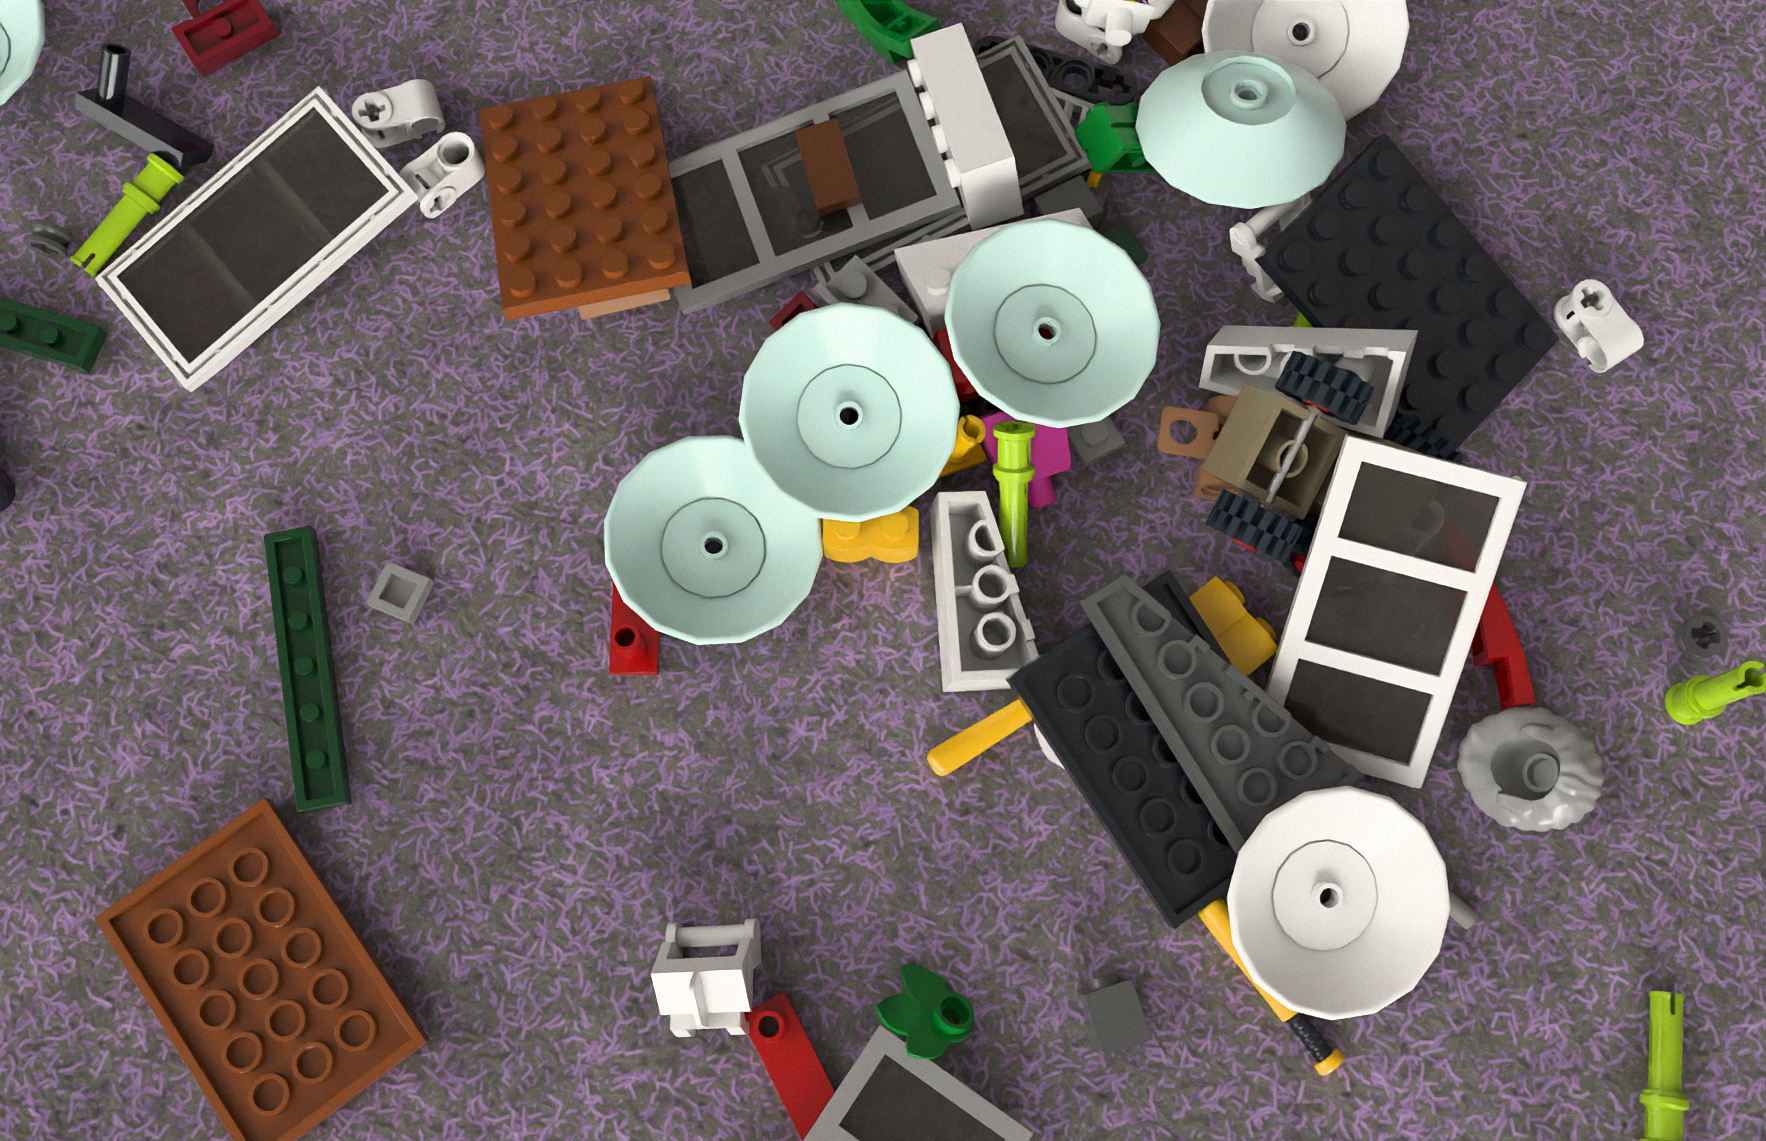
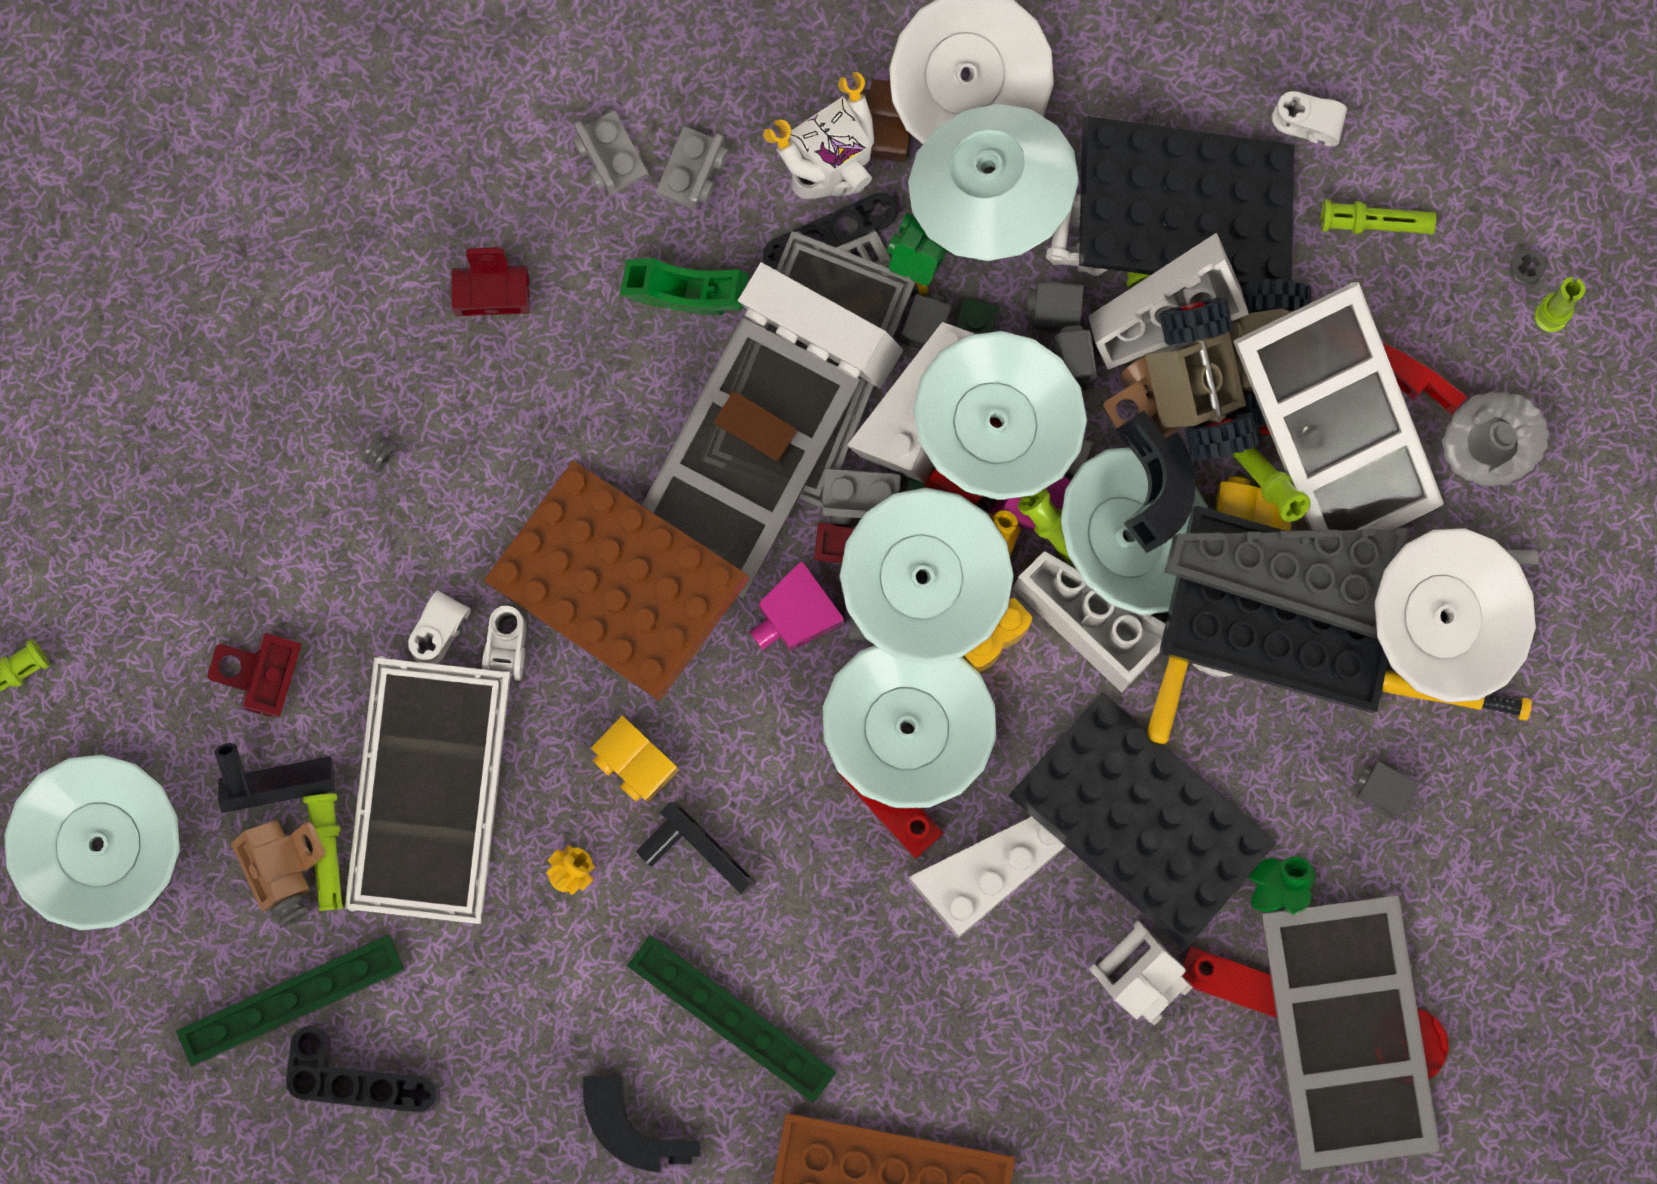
camera: 40 degrees left, 5 degrees up
light grey plate [366,561,434,625] -> none
none -> medium nougat piece [231,820,325,912]
none -> yellow gear [546,845,595,895]
none -> black arch [583,1076,701,1172]
none -> yellow brick [590,715,679,803]
none -> black piece [636,801,756,894]
none -> dark pink torso [749,561,844,651]
none -> white wedge [908,817,1066,939]
none -> black plate [1009,692,1277,950]
none -> dark grey brick [1026,281,1083,331]
none -> dark grey brick [1052,326,1097,391]
none -> light aqua dish [1061,447,1209,615]
none -> black arch [1116,410,1195,553]
none -> lime pin [1233,446,1311,522]
none -> lime pin [1320,198,1436,235]

